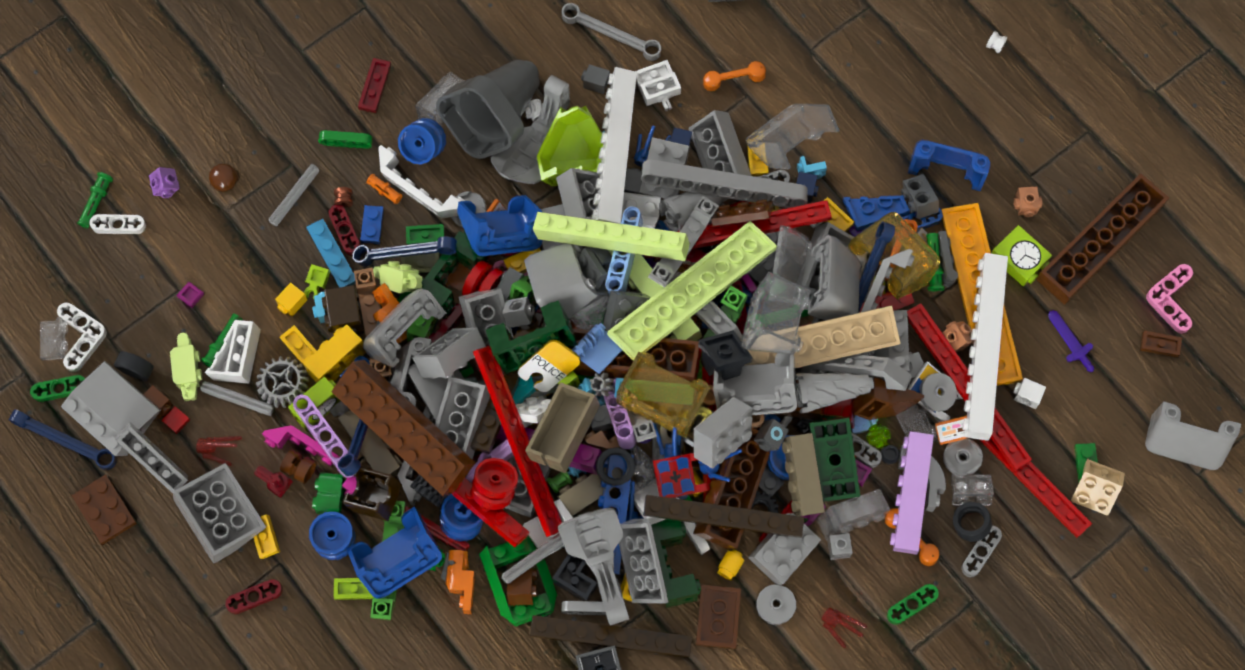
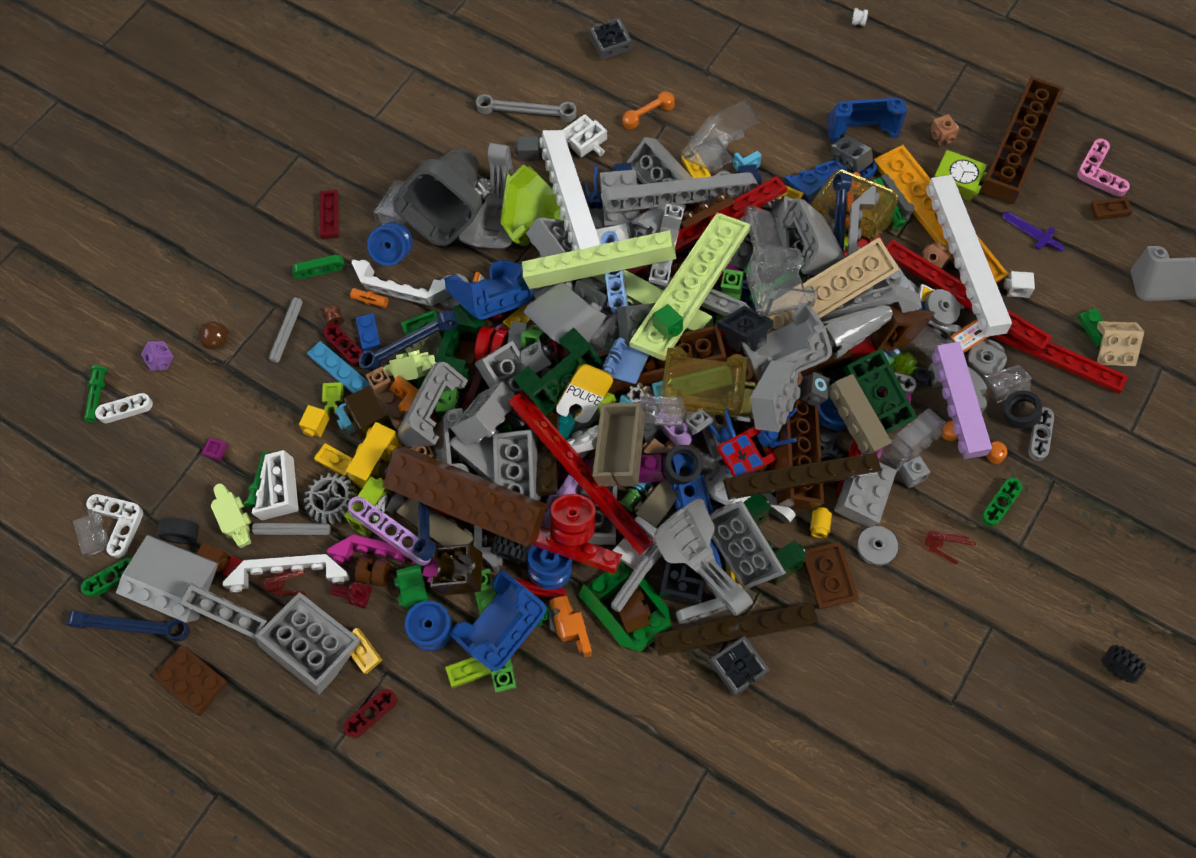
camera: 15 degrees left, 5 degrees down
none -> white slope [223,554,350,592]
none -> clear bracket [640,396,686,427]
none -> green brick [653,304,683,340]

